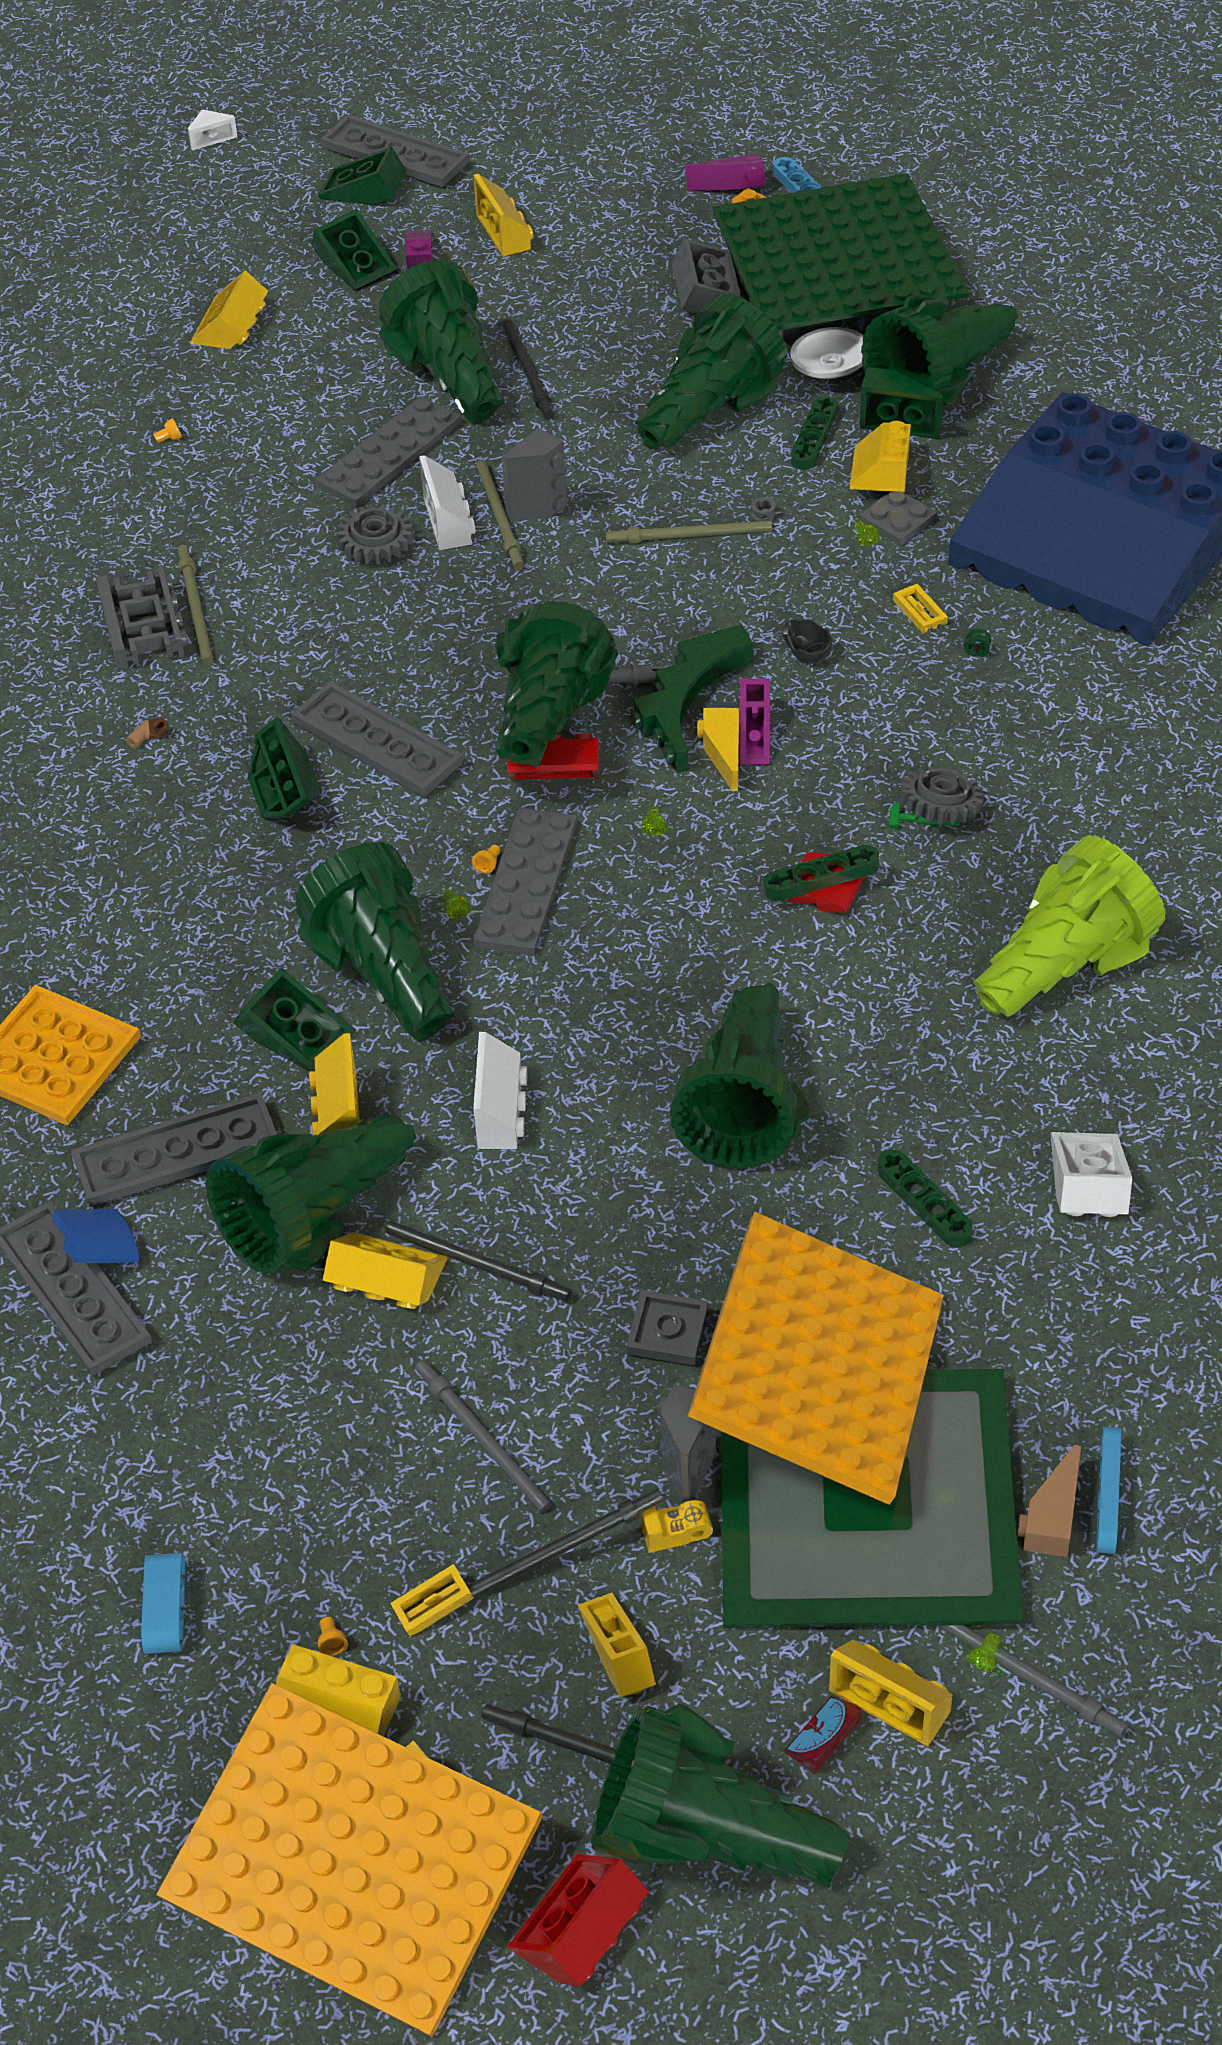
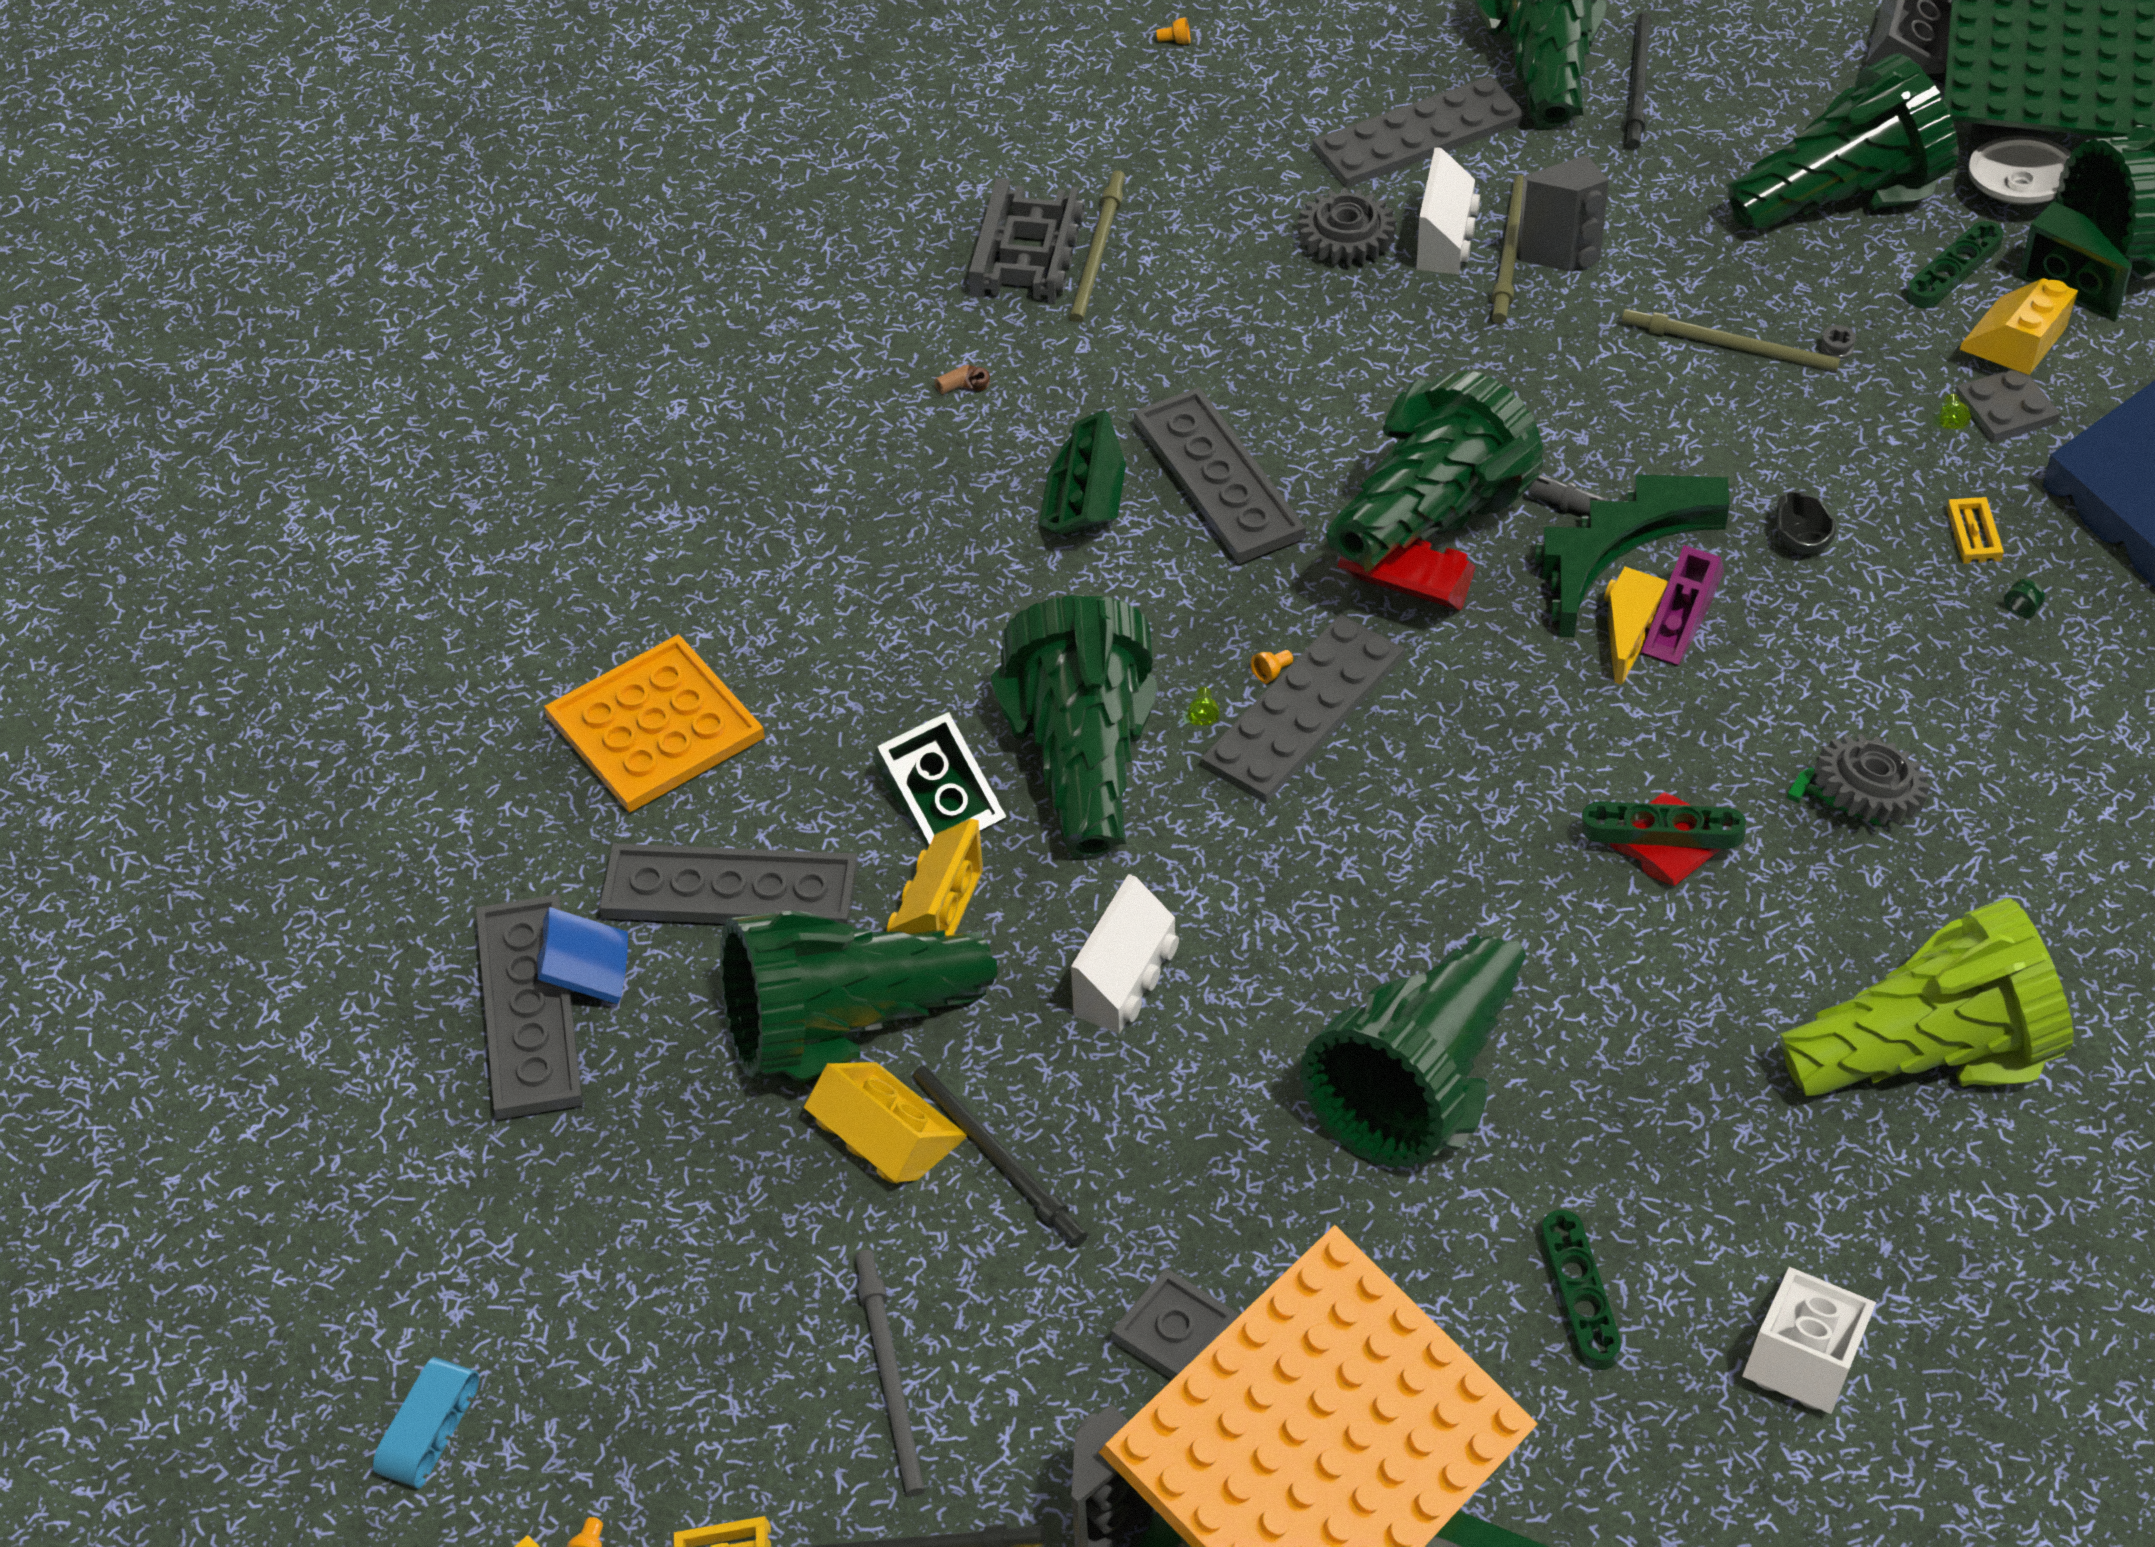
camera: 25 degrees right, 0 degrees up
clear neon green piece [642,806,666,835] -> none

